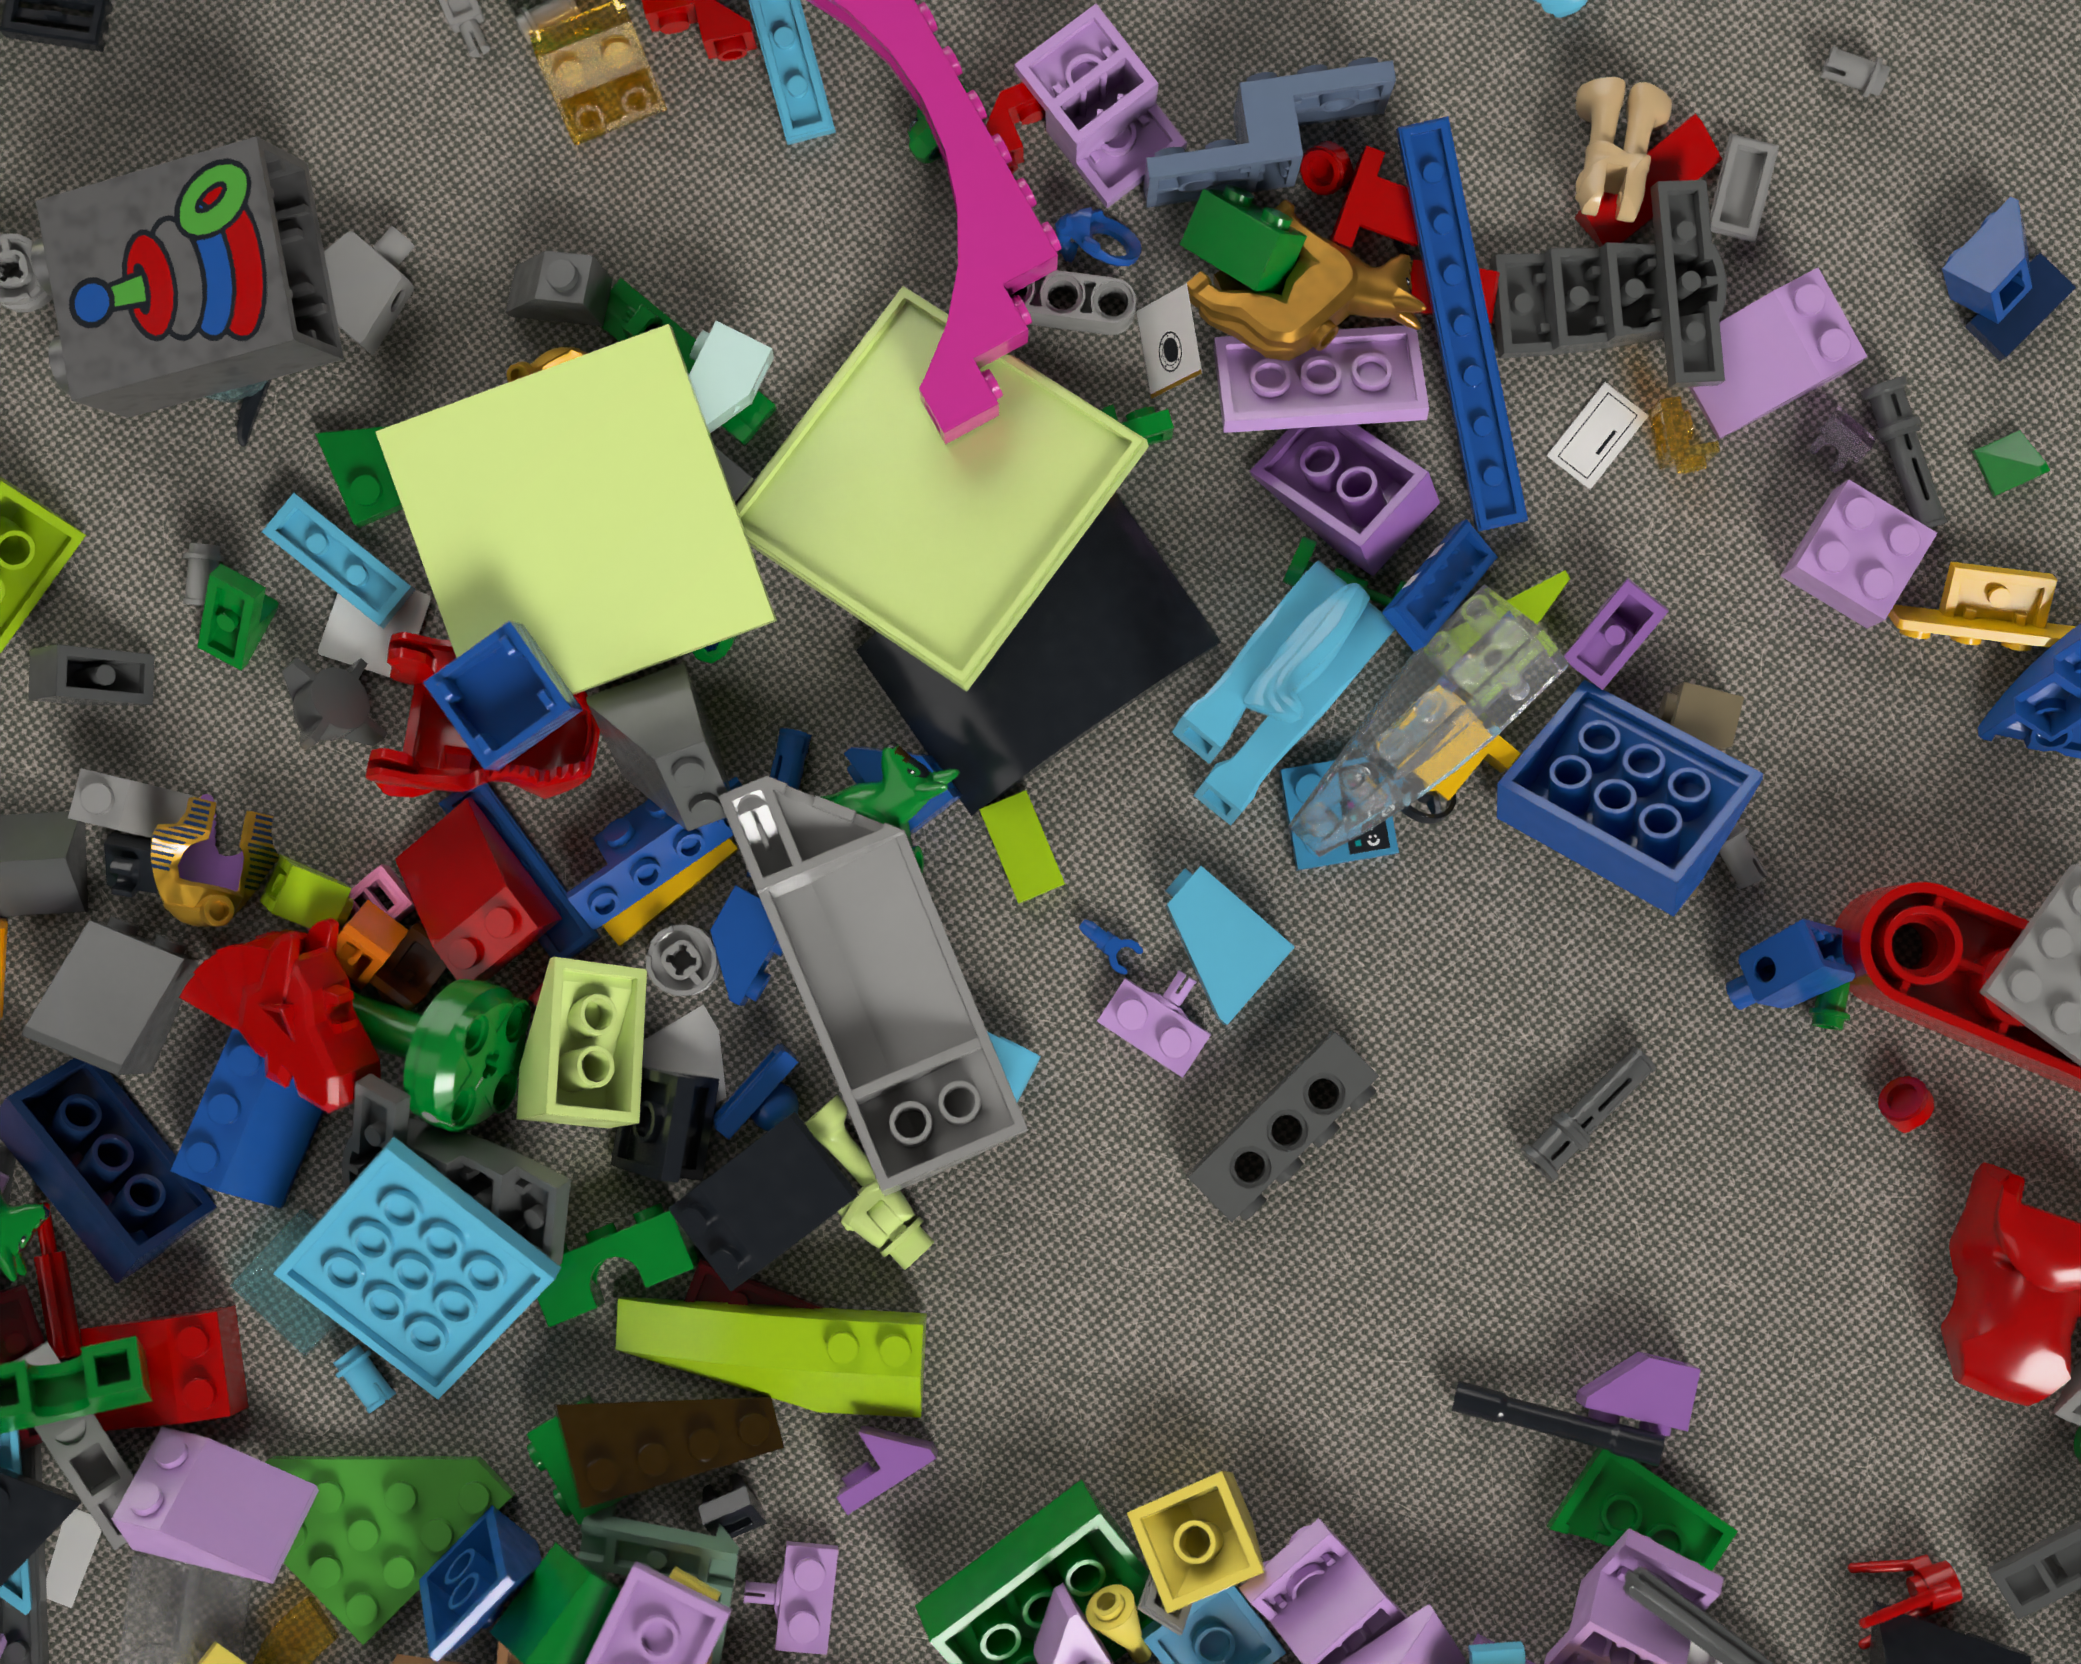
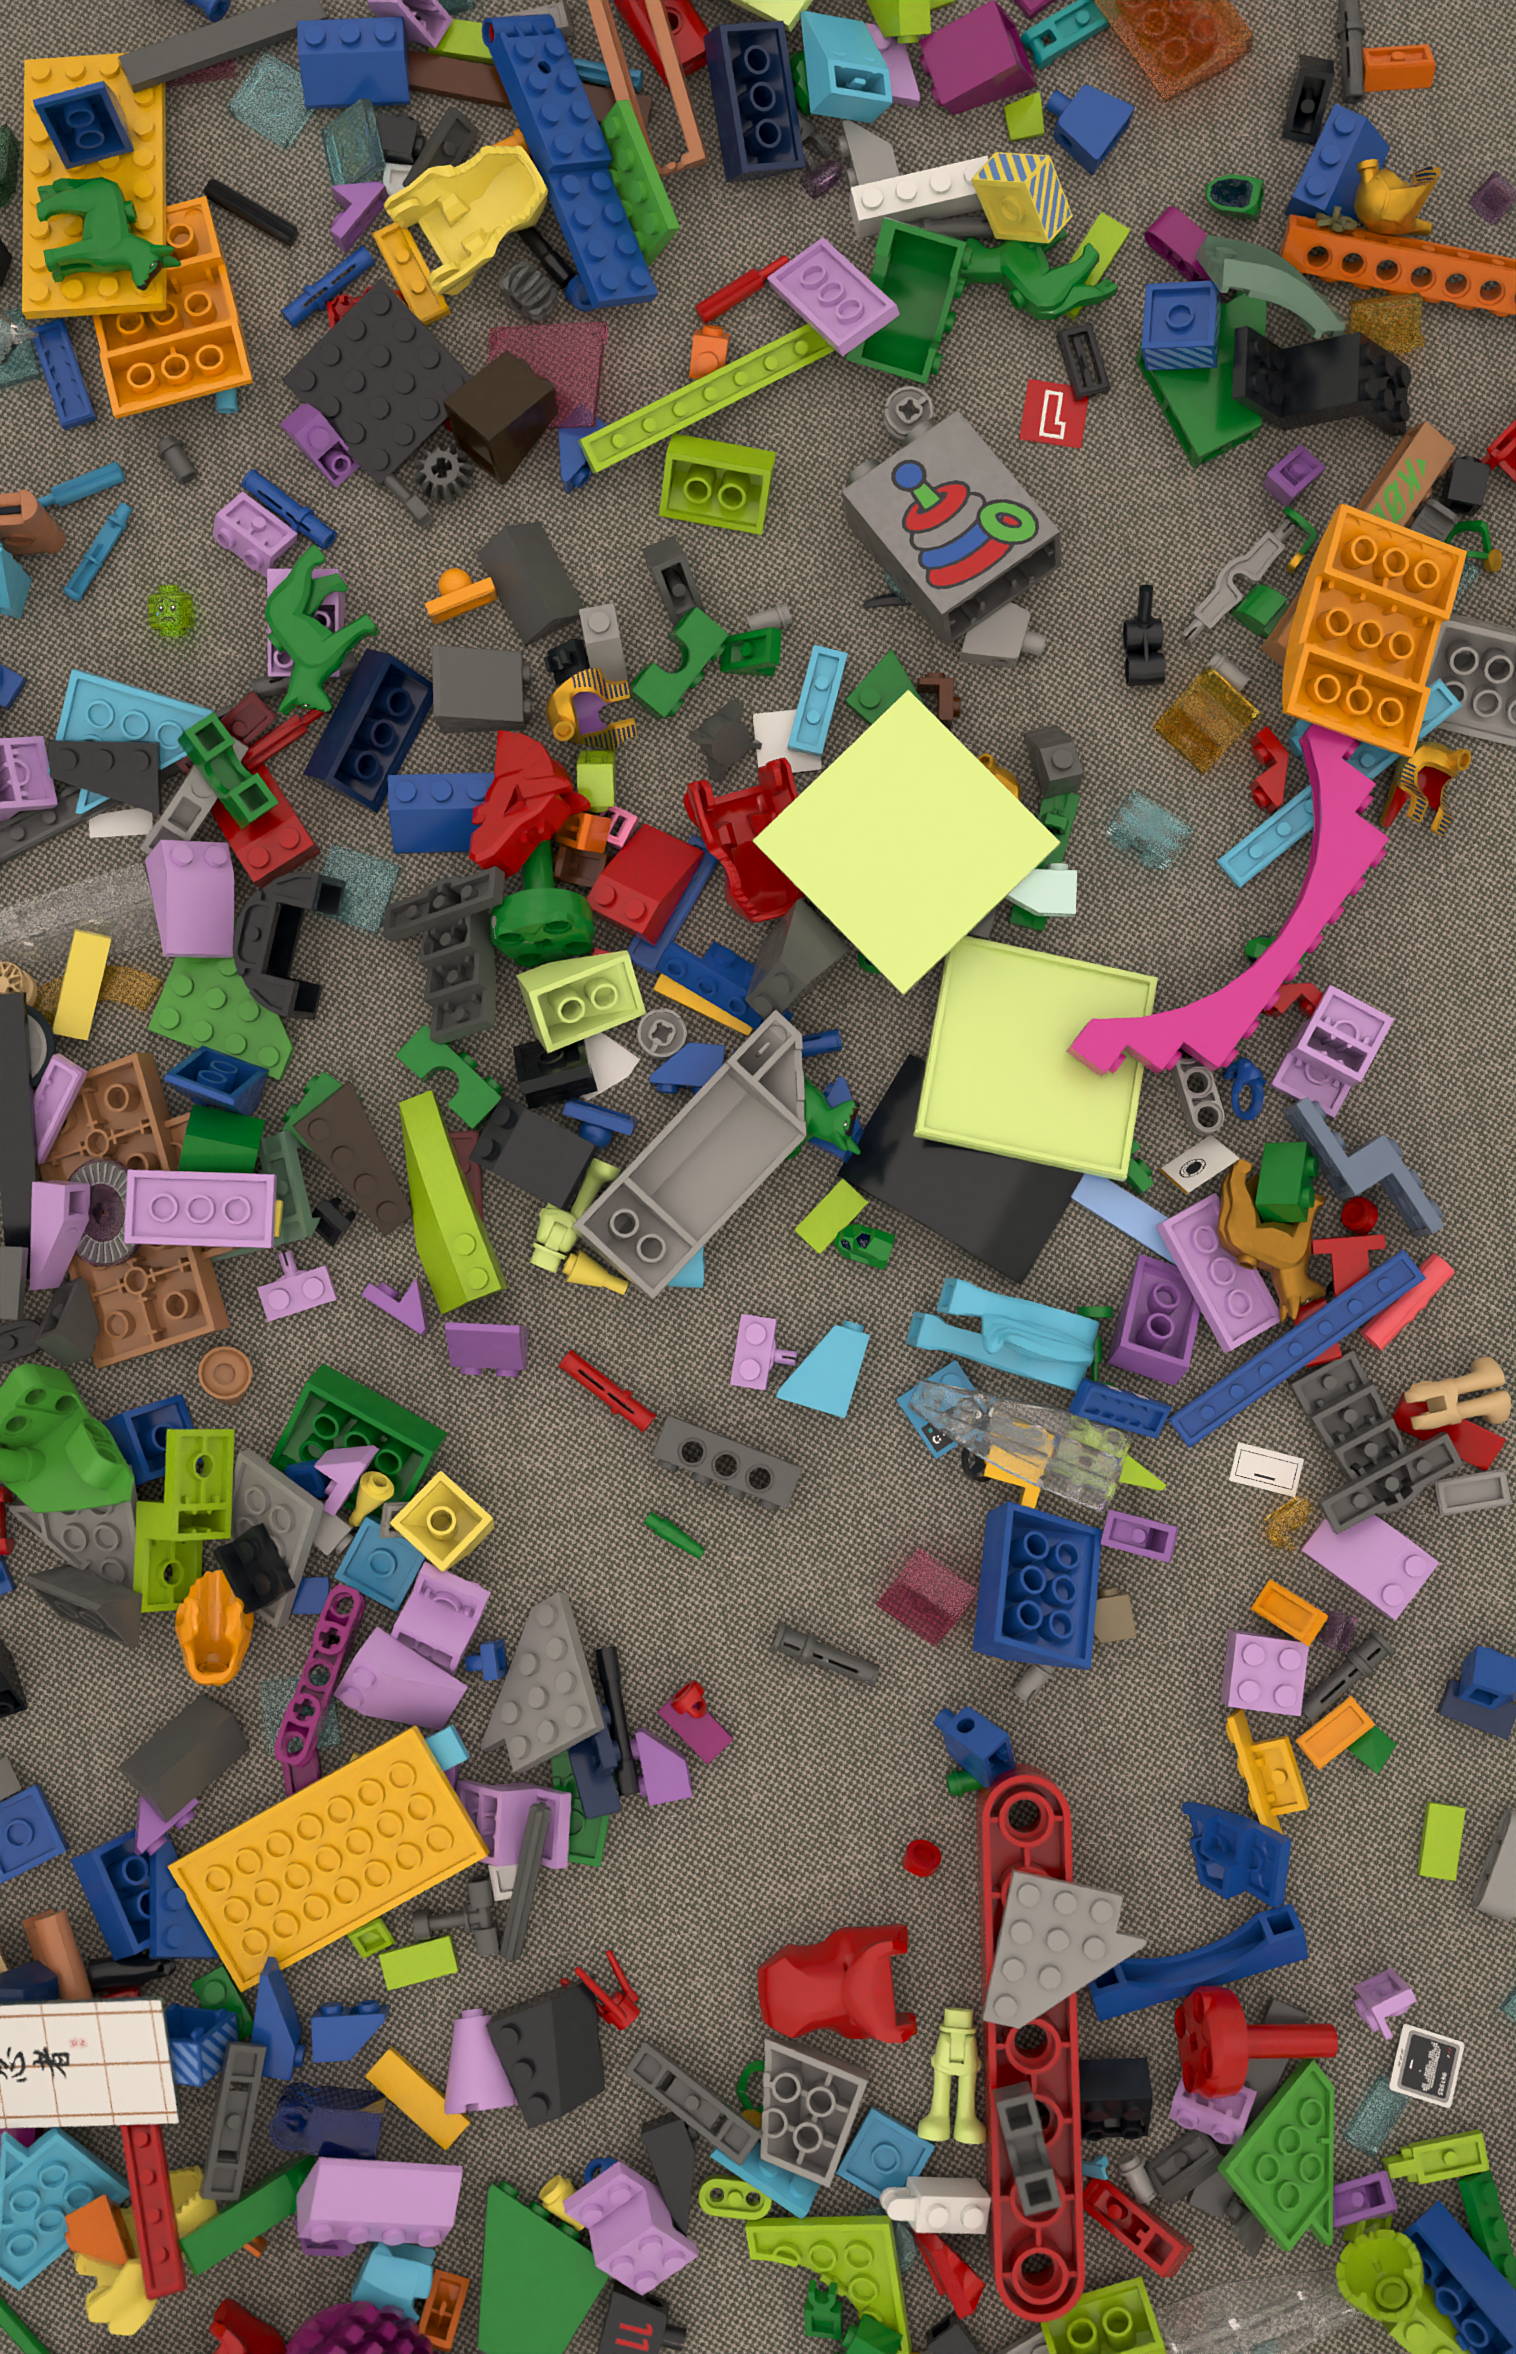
camera: 60 degrees right, 0 degrees up
medium azure plate [273,1137,561,1399] -> none
medium azure pin [333,1344,396,1414] -> none
blue container [423,621,583,770] -> none
blue piece [1079,919,1143,975] -> none
none -> black cylinder [233,872,346,1020]
none -> medium lavender slope [445,1322,529,1377]
none -> blue tile [465,1638,508,1681]
none -> light grey wing [480,1592,605,1773]
none -> red pin [558,1349,657,1433]
none -> light yellow cone [562,1249,629,1295]
none -> dark blue bracket [567,1695,622,1820]
none -> green arch [628,606,729,719]
none -> green animal [643,1511,705,1559]
none -> magenta tile [657,1686,733,1765]
none -> red tile [670,1680,707,1719]
none -> green rock [834,1224,896,1270]
none -> clear pink slope [876,1545,979,1646]
none -> reddish brown bracket [916,672,960,728]
none -> red sticker [1019,379,1089,449]
none -> light blue tile [1071,1173,1176,1266]
none -> clear light blue brick [1106,790,1193,870]
none -> black beam [1123,584,1165,686]
none -> light orange tile [1250,1579,1329,1647]
none -> light orange tile [1295,1696,1375,1771]
none -> coral axle [1359,1253,1455,1352]

